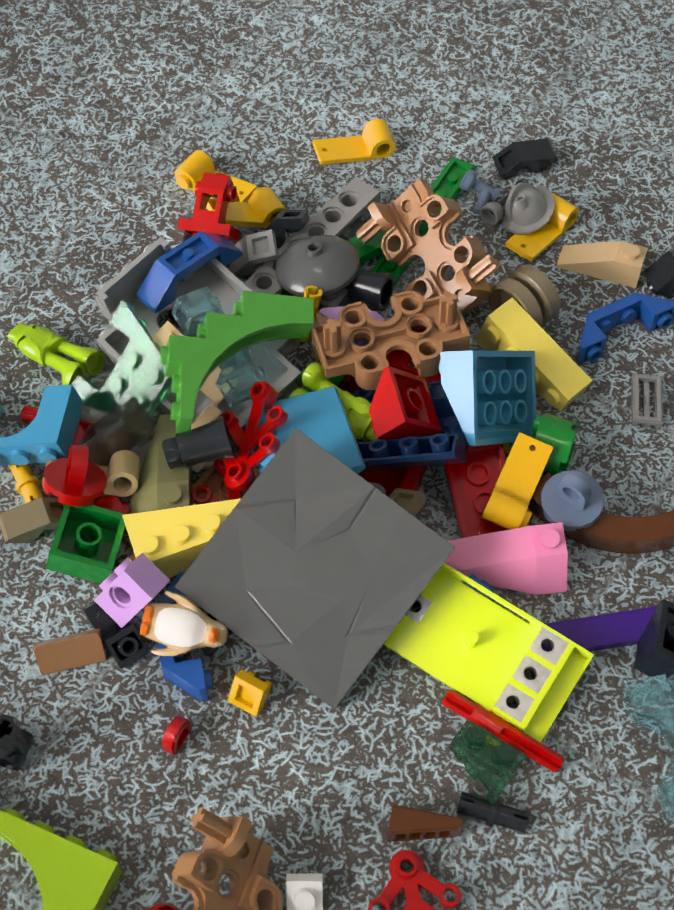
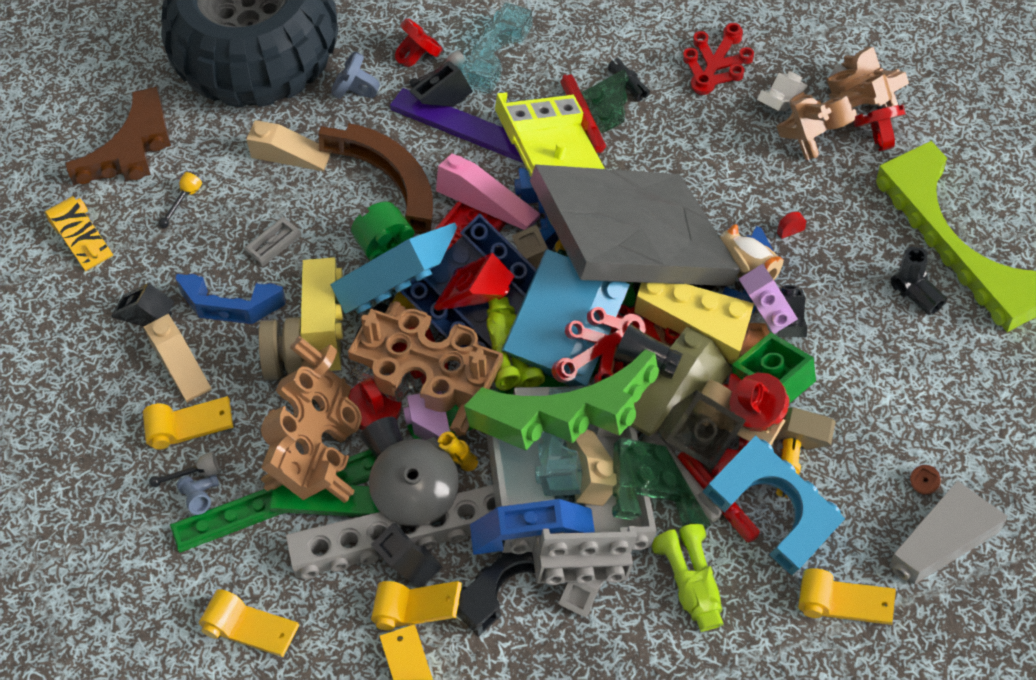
camera: 140 degrees left, 0 degrees up
medium nougat slope [33,628,107,676] -> none
red tile [177,172,240,242] -> none
yellow tile [228,670,272,717] -> none
light grey slope [229,229,279,277] -> none
reddish brown slope [387,805,463,842] -> none
yellow door [481,432,554,530] -> none
black slope [492,138,558,180] -> none
light grey helmet [502,182,555,235] -> none
sand blue tile [541,471,604,531] -> none

